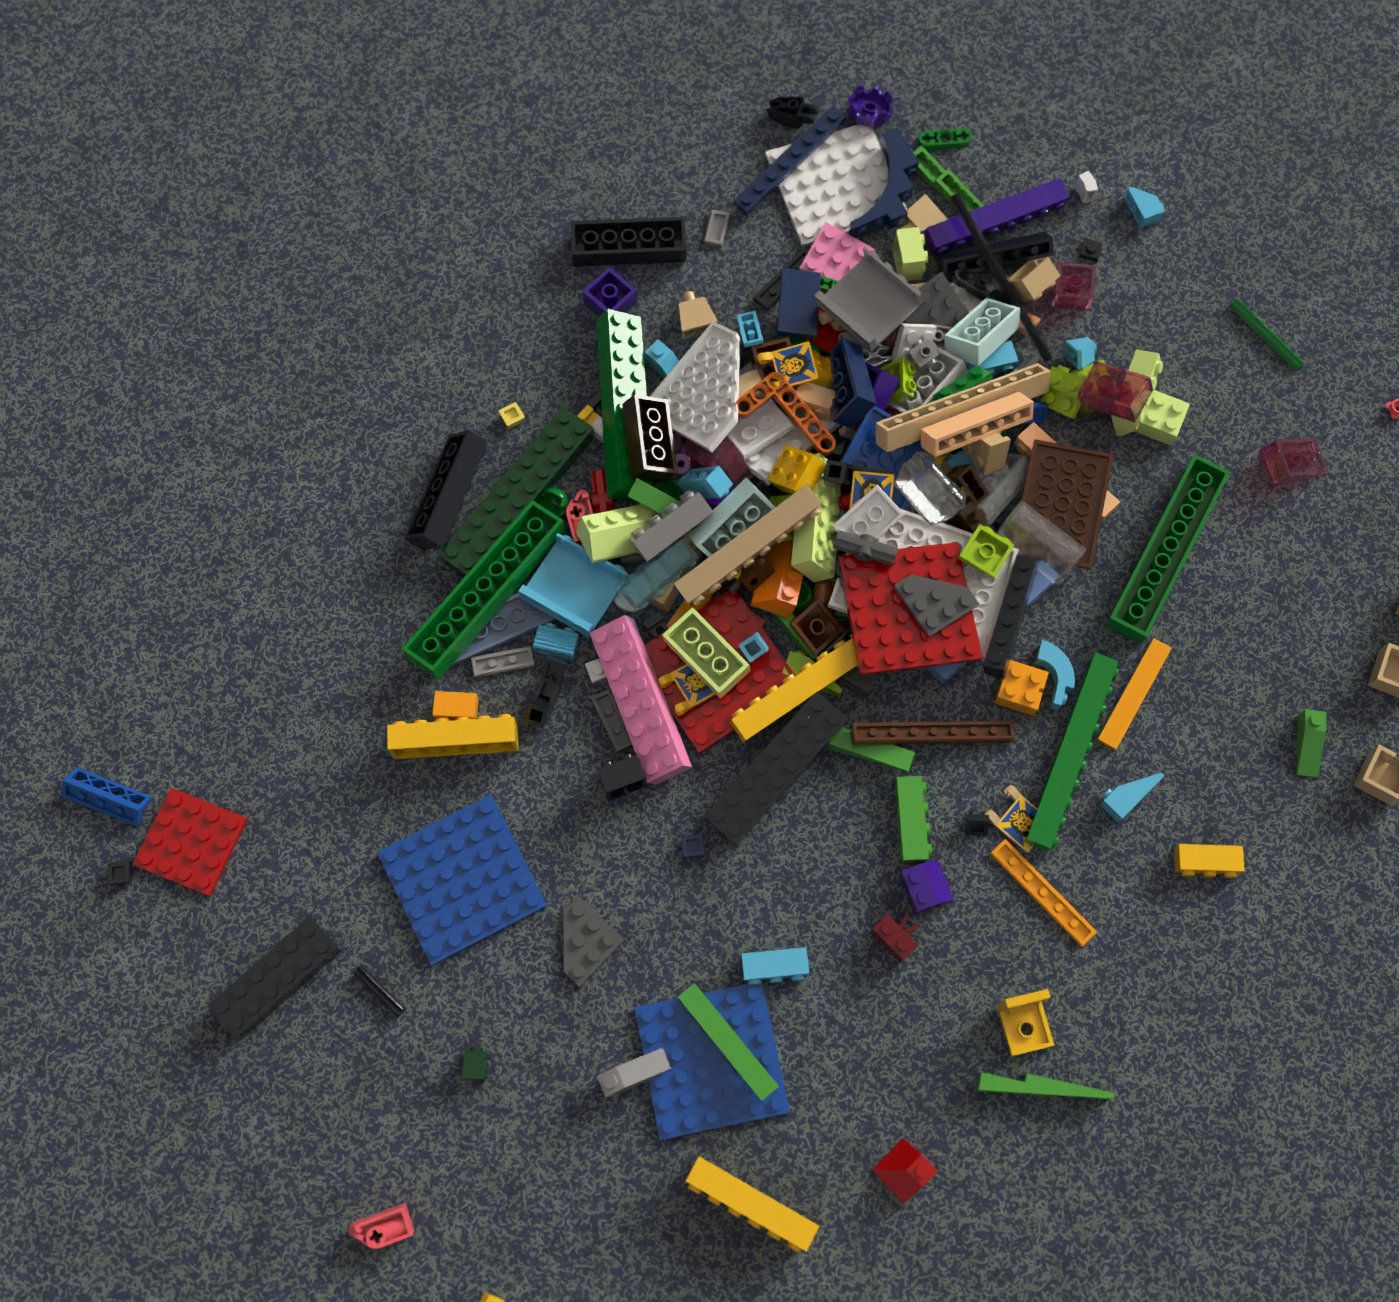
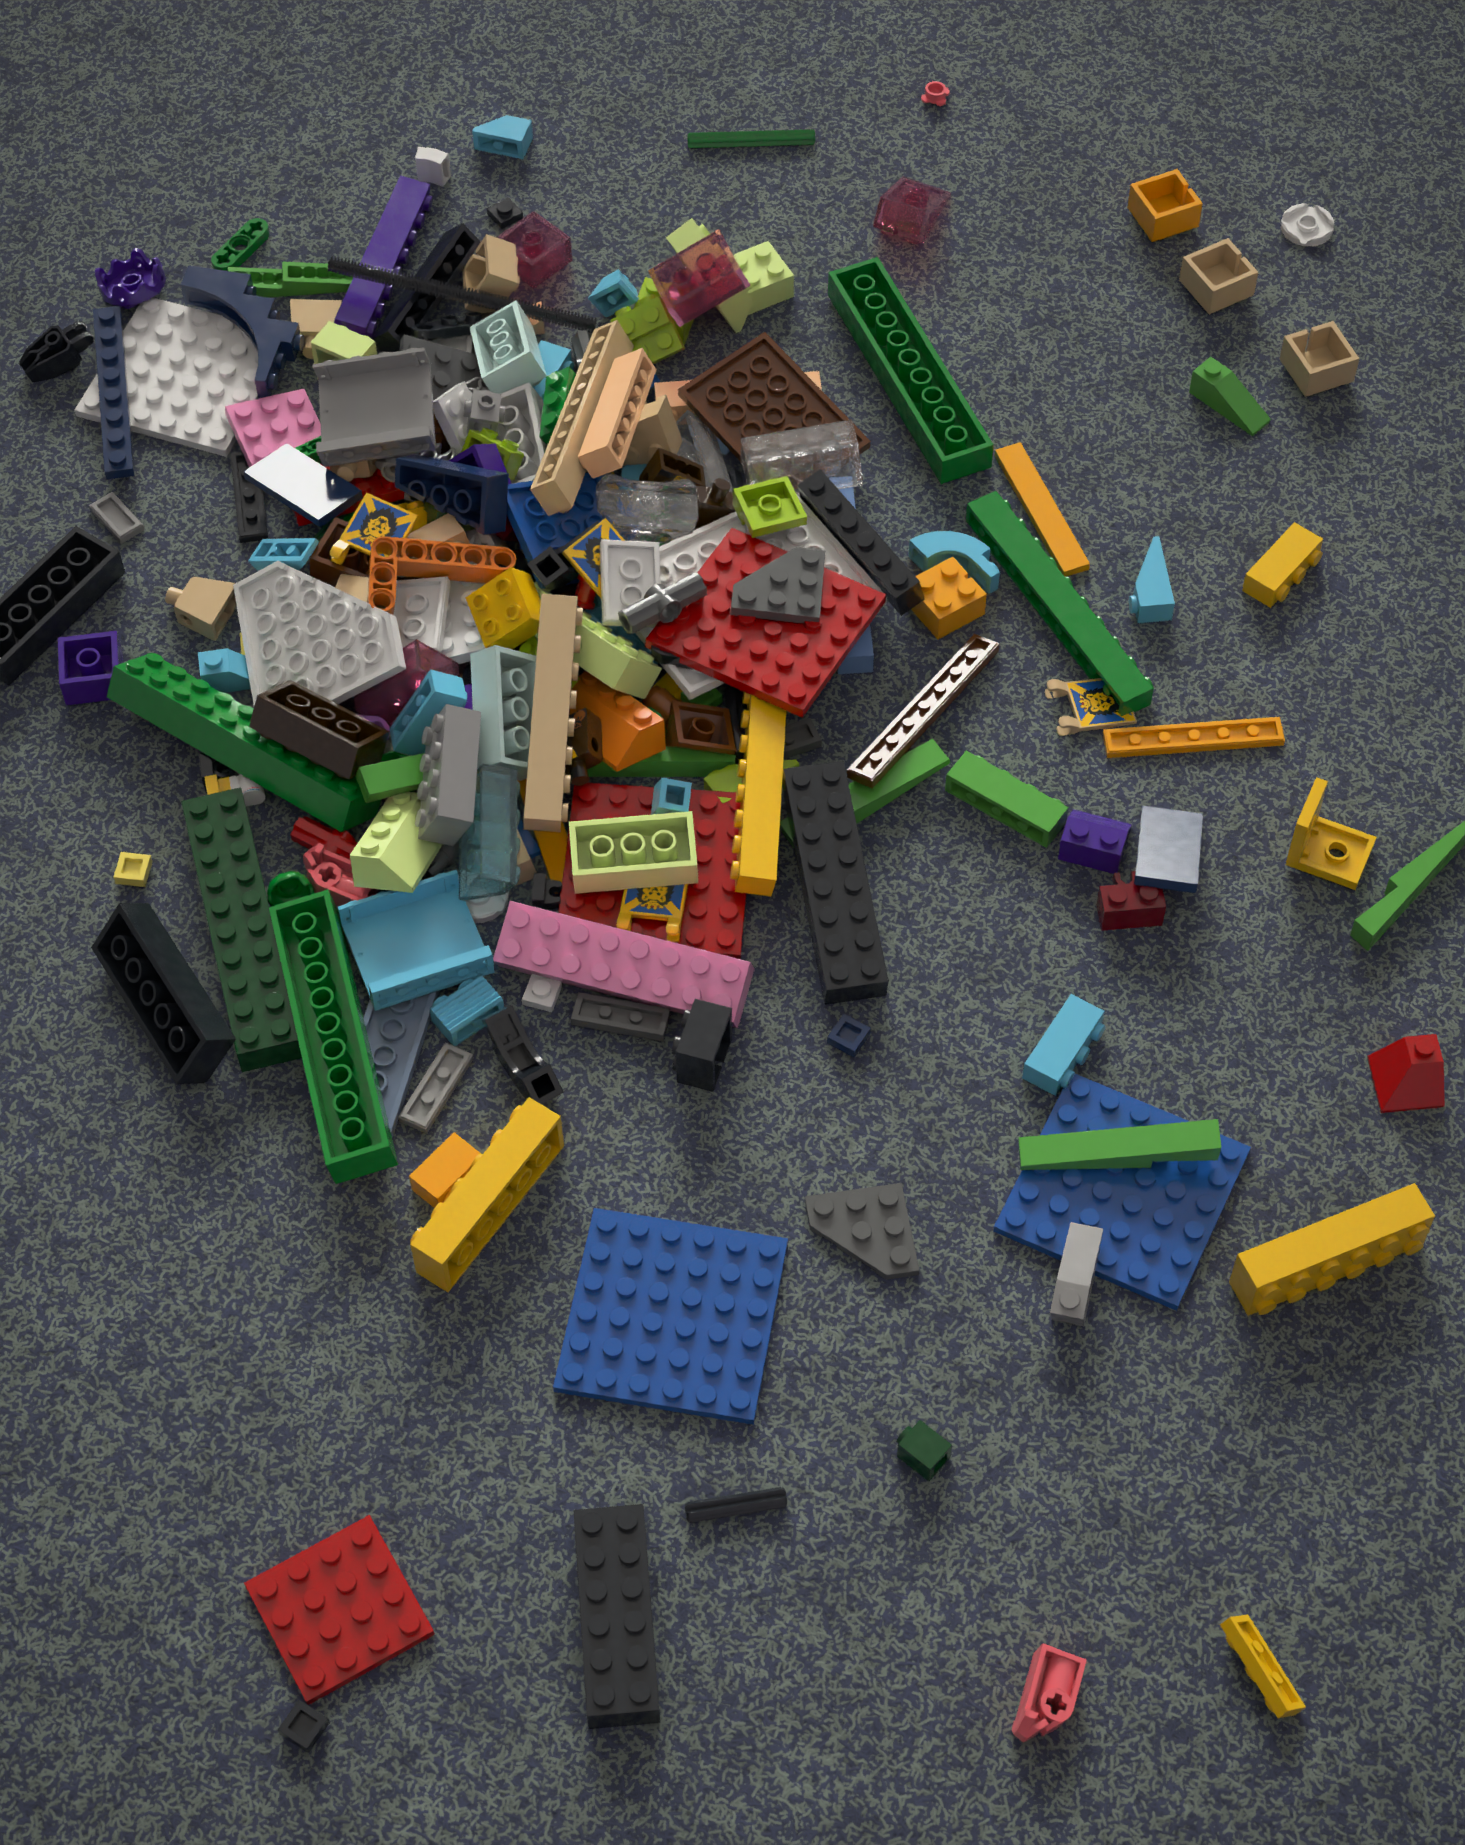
camera: 50 degrees left, 15 degrees down
blue fence [61,767,152,827] -> none
black tile [965,811,990,836] -> none
none -> tile [1134,805,1203,893]

